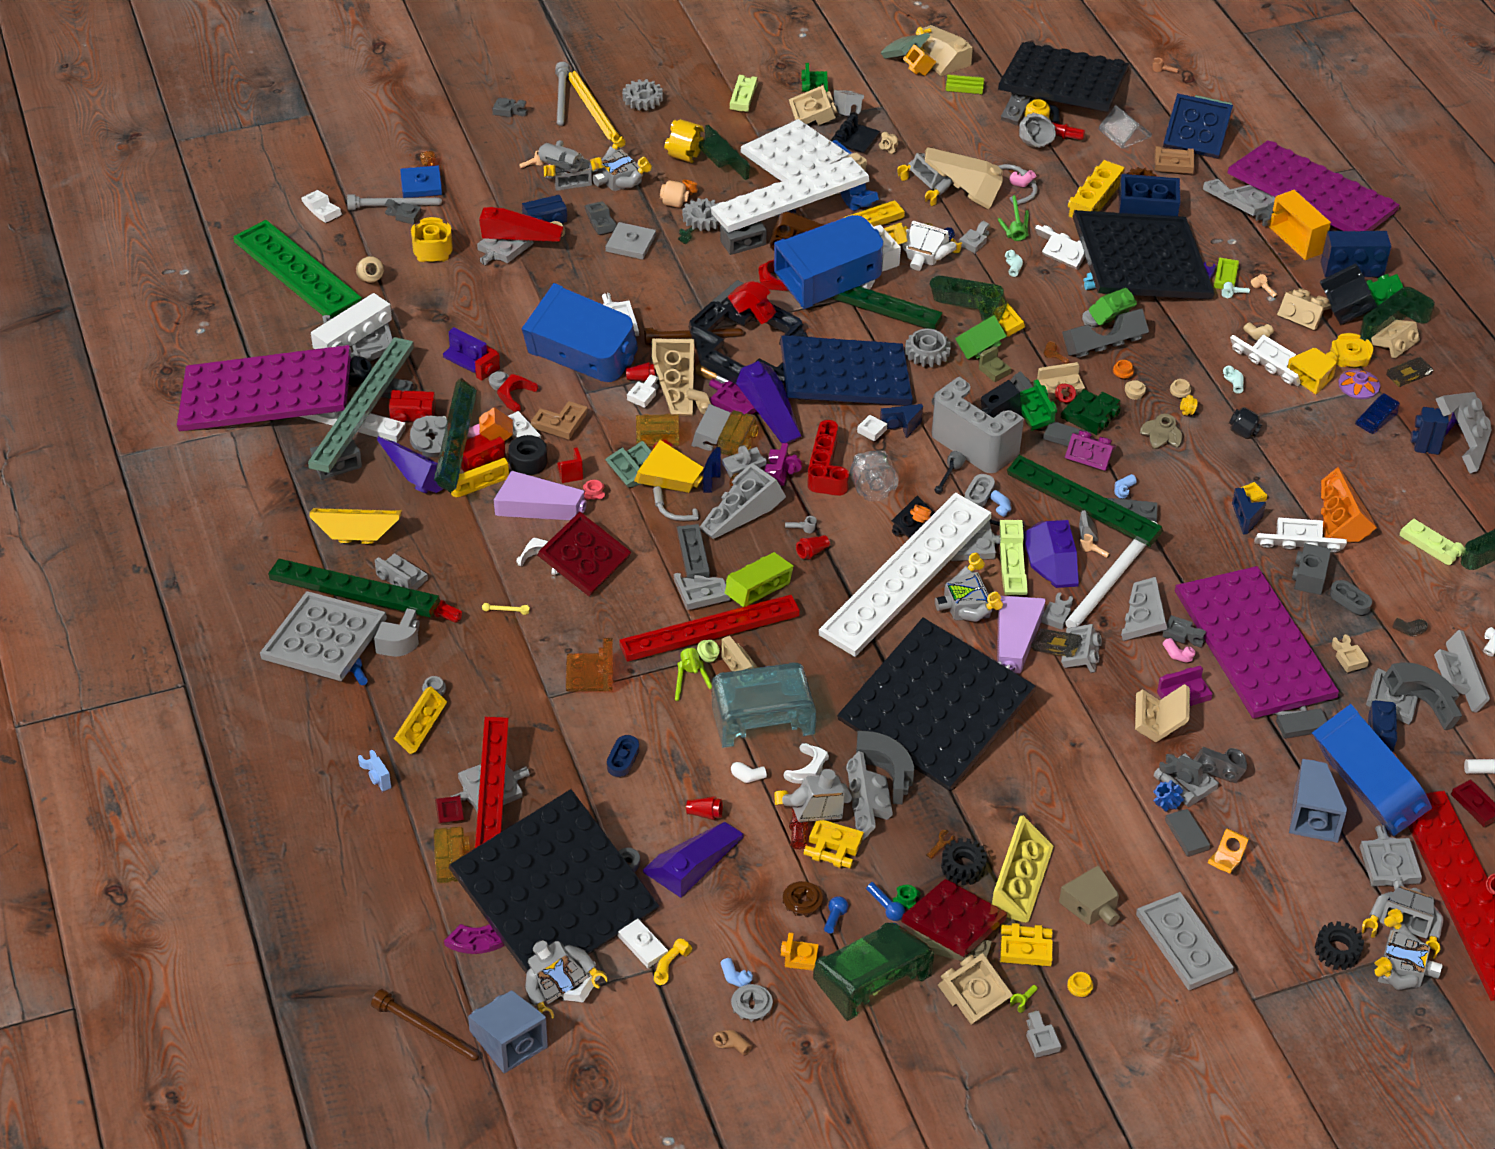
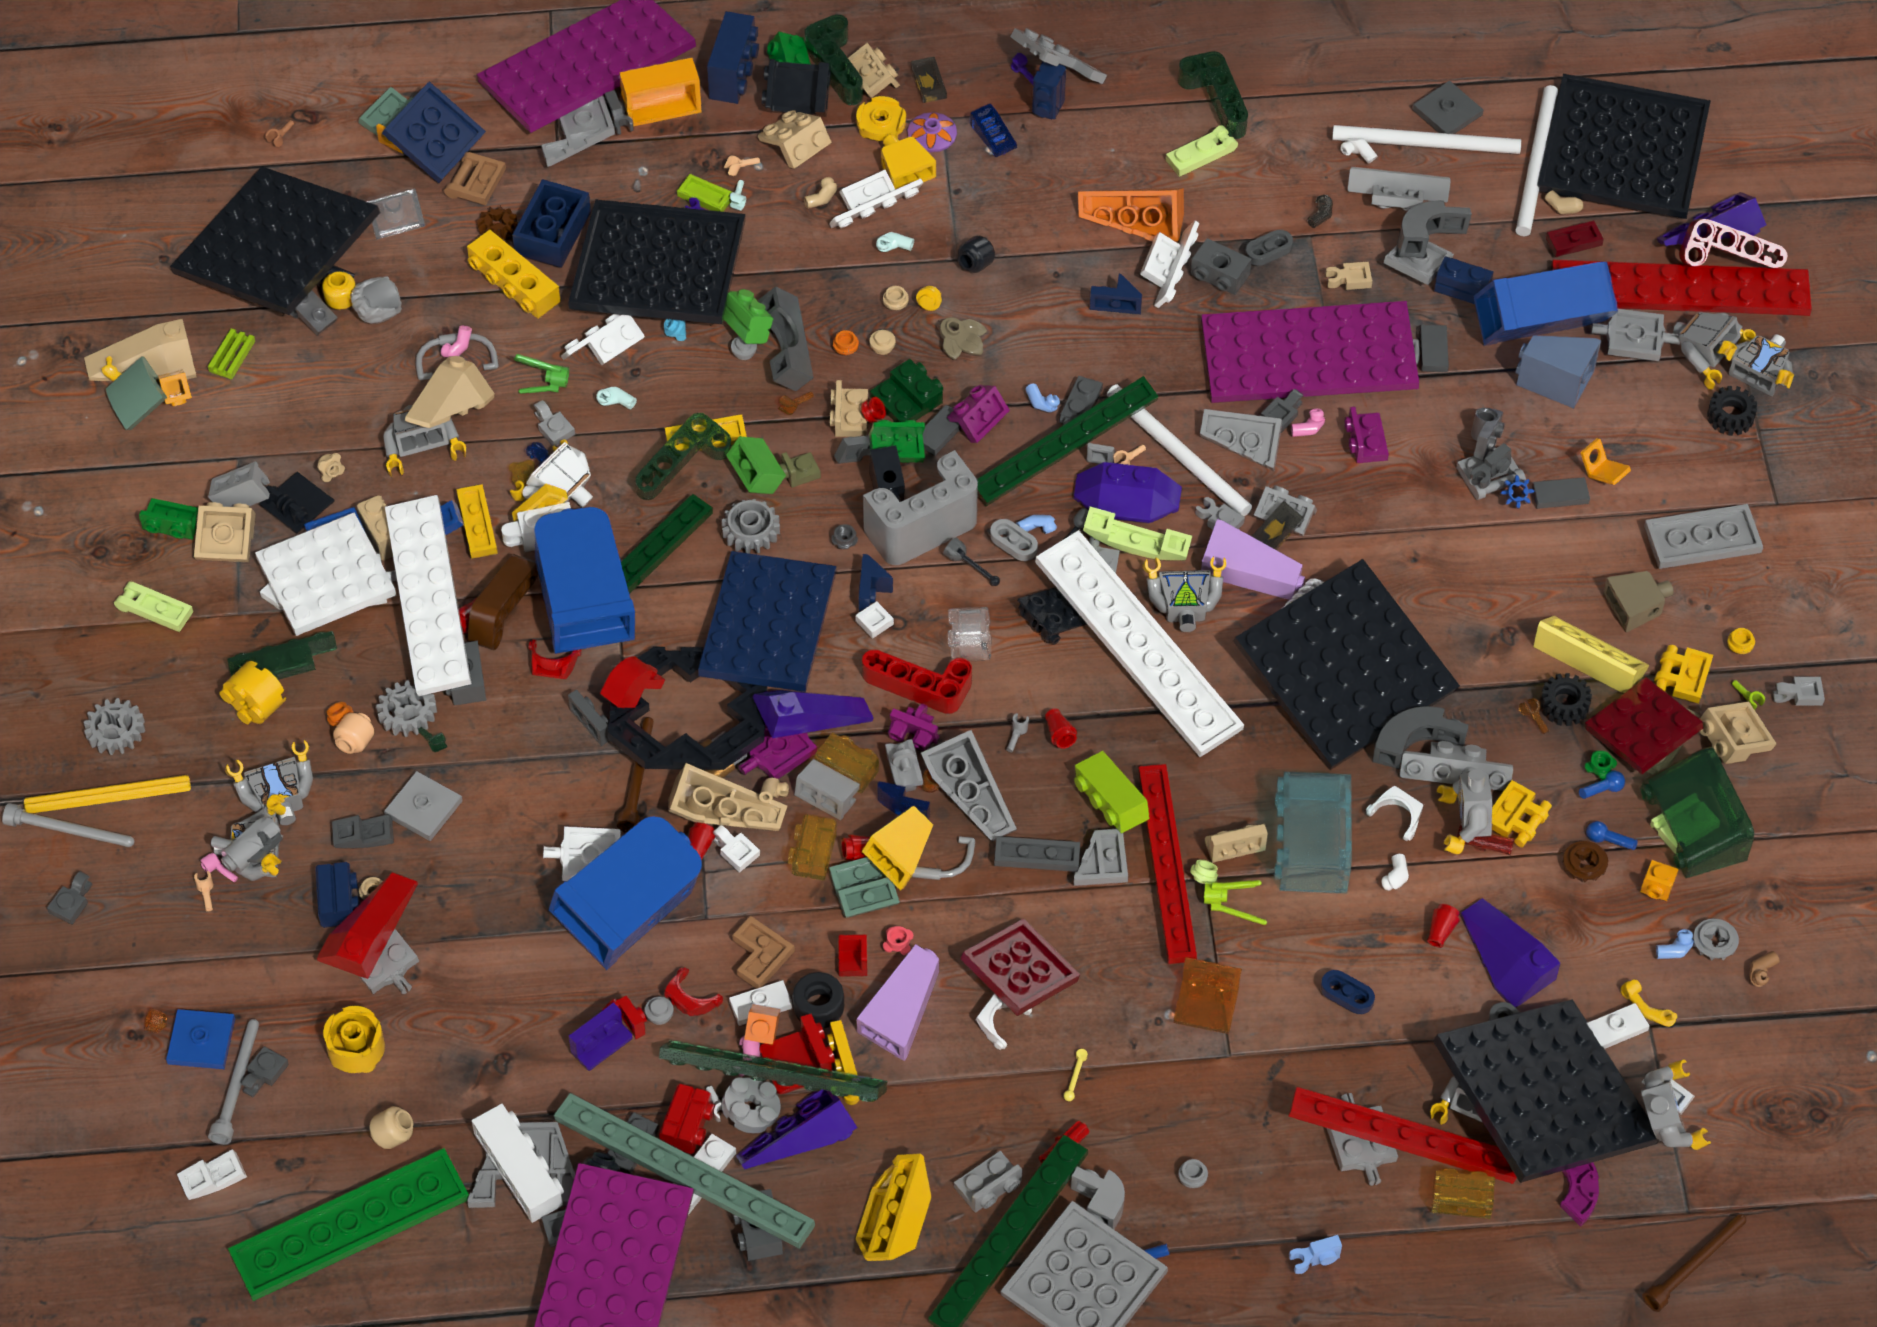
camera: 75 degrees left, 10 degrees up
yellow plate [394,686,447,754] -> none
dark red plate [435,796,464,824] -> none
sand blue slope [468,990,548,1074] -> none
orange plate [910,505,932,523] -> none
red axle [1053,123,1085,140] -> none
tan bracket [1135,684,1190,742] -> none
yellow tile [1240,482,1267,503] -> none

